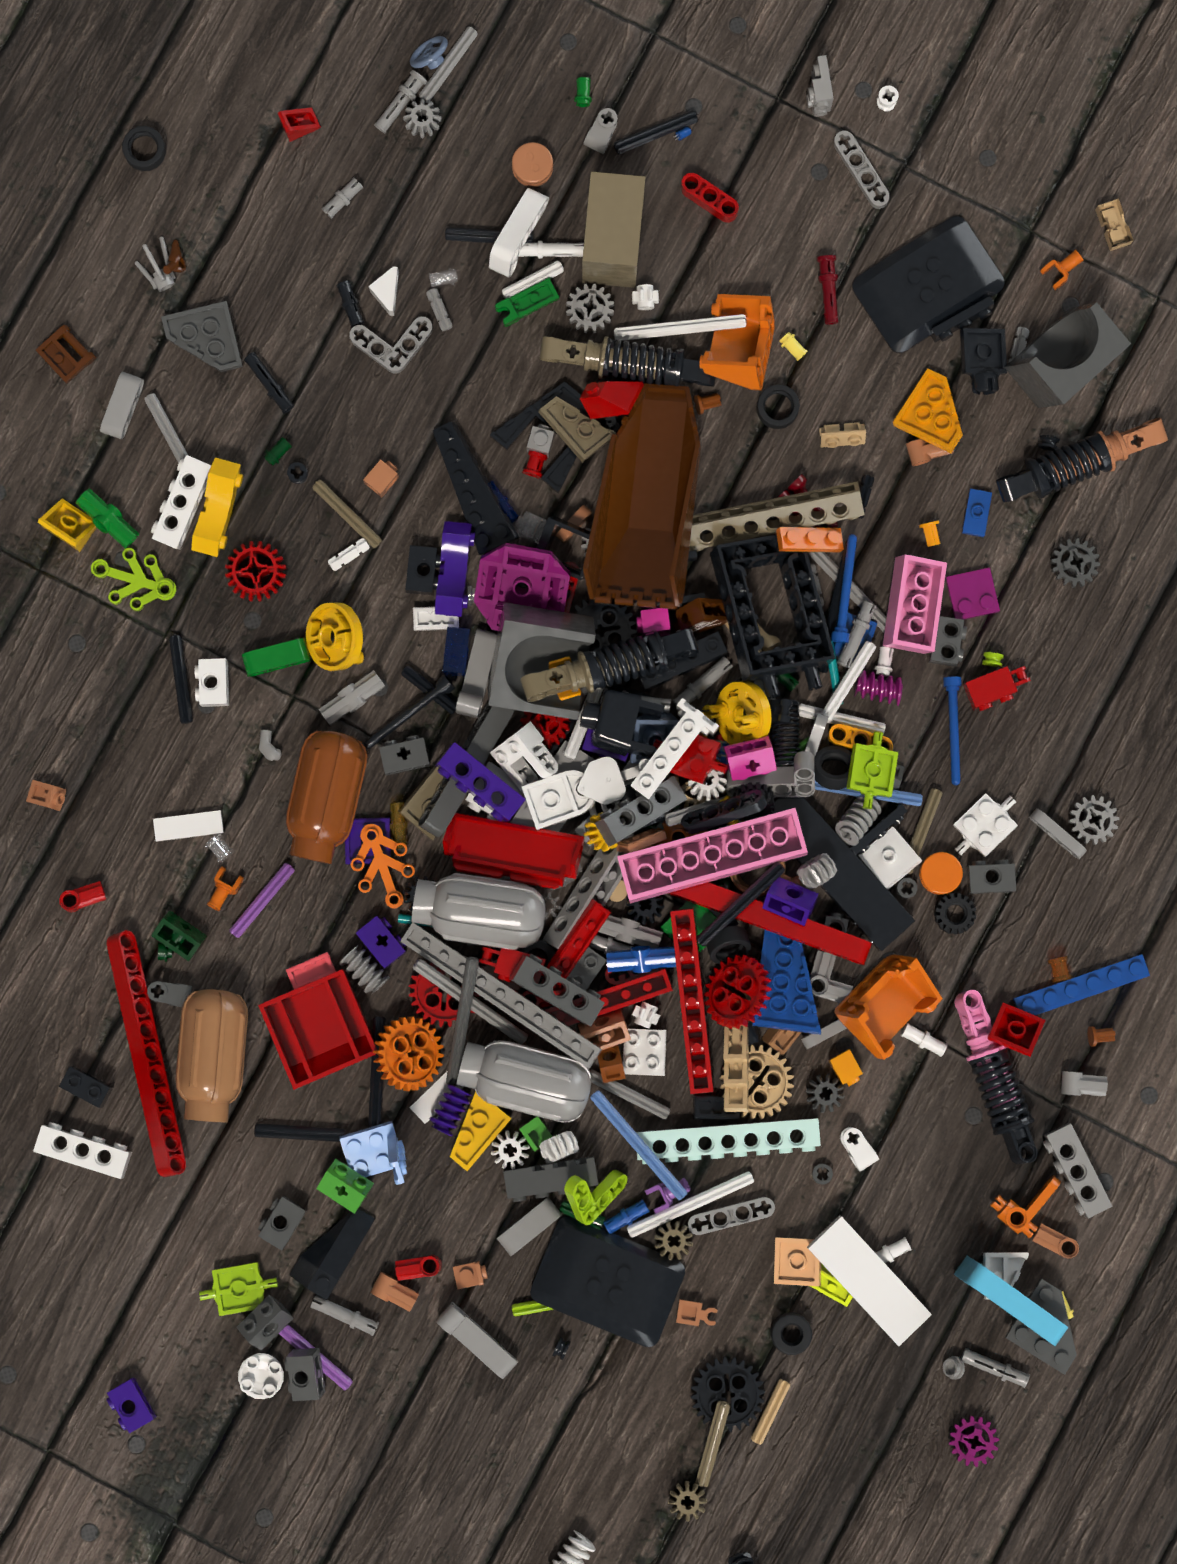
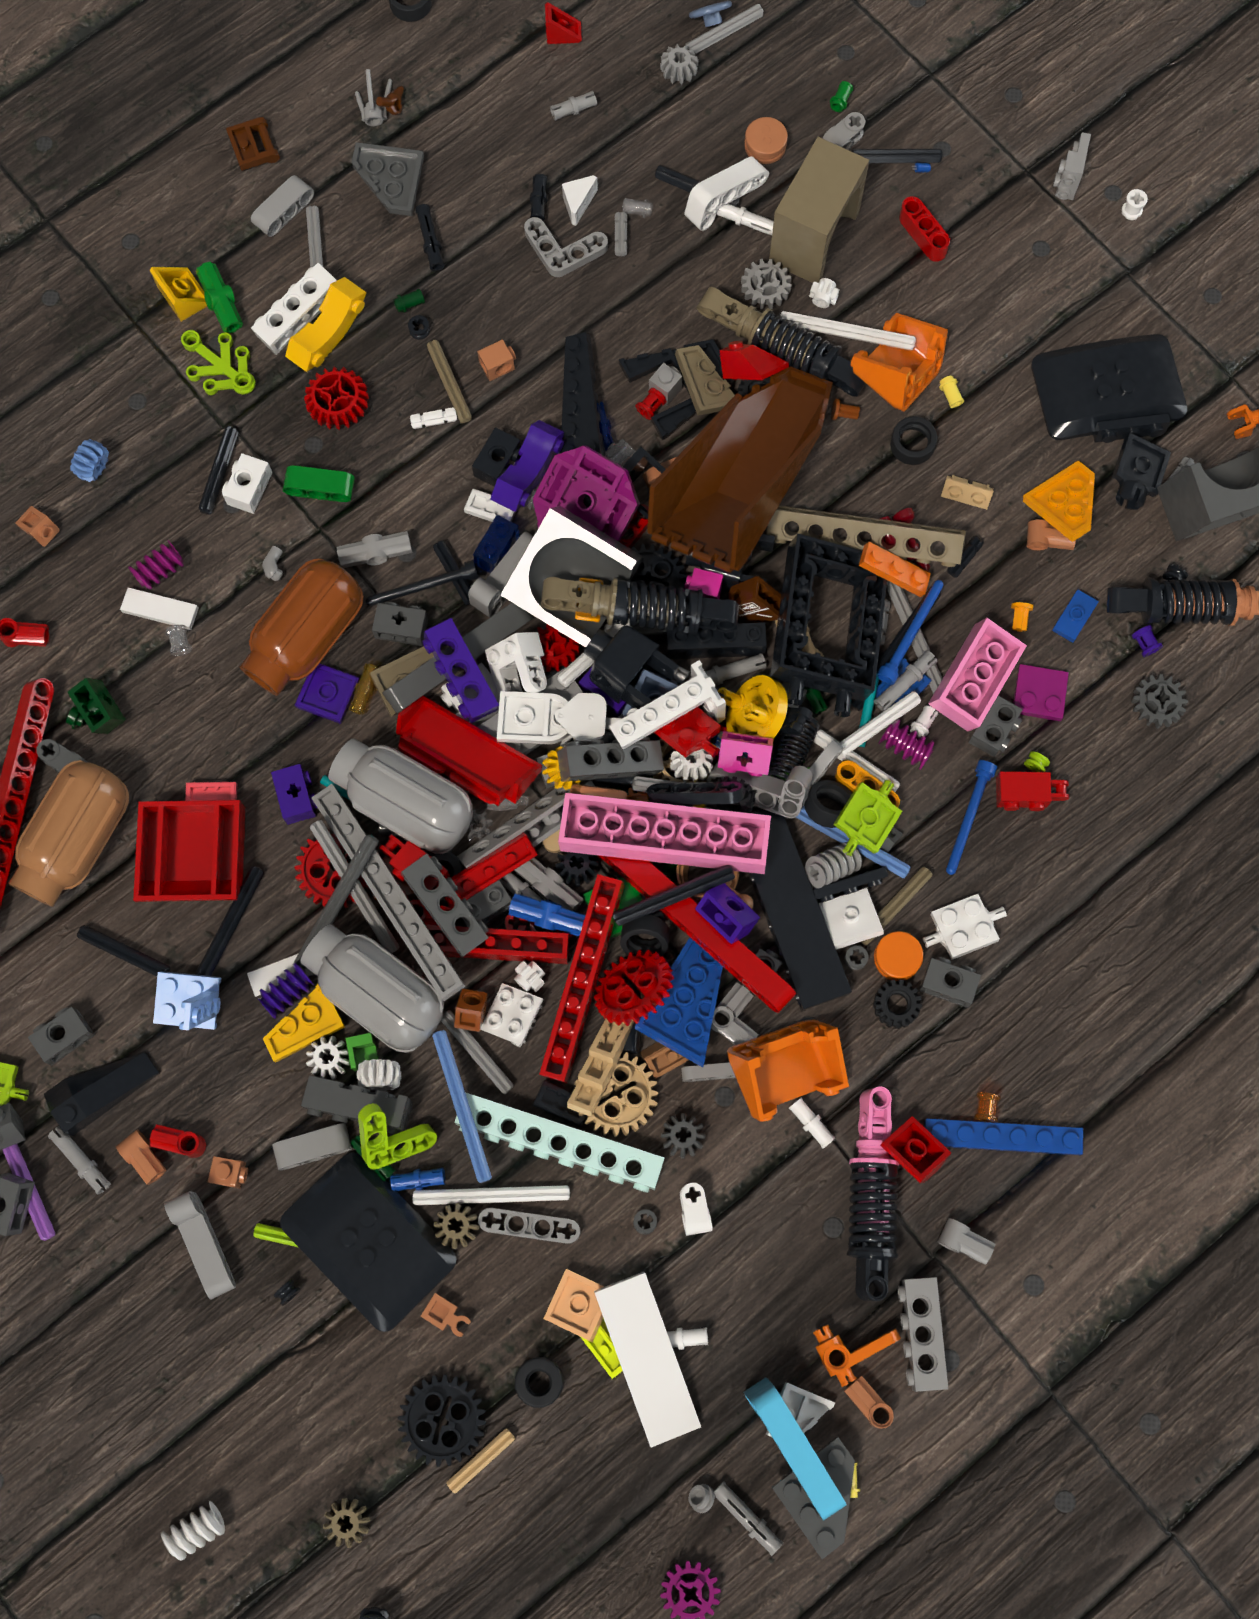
camera: 25 degrees right, 10 degrees down
orange piece [207,866,244,911] -> none
medium lavender axle [230,863,295,938] -> none
yellow piece [306,602,364,671] -> none
bright green brick [316,1159,374,1214] -> none
light grey piece [339,945,390,995] -> none
orange plant [351,824,415,909] -> none
orange gear [373,1017,444,1091] -> none
light grey pin [374,70,427,134] -> none
green plate [495,278,559,327] -> none
white axle [502,261,564,299] -> none
nougat brick [578,1009,631,1050] -> none
medium lavender piece [645,1178,690,1214] -> none
dark tan axle [696,1401,730,1487] -> none
light grey gear [797,853,837,889] -> none
dark red pin [816,255,838,325] -> none
light orange brick [828,1049,863,1086] -> none
light grey beam [834,131,889,209] -> none
light grey beam [1029,808,1087,860] -> none
light grey gear [1068,795,1119,845] -> none
dark orange piece [1087,1026,1116,1047] -> none
none -> medium blue gear [70,439,109,482]
none -> magenta piece [128,540,184,590]
none -> dark purple bush [1131,625,1163,657]

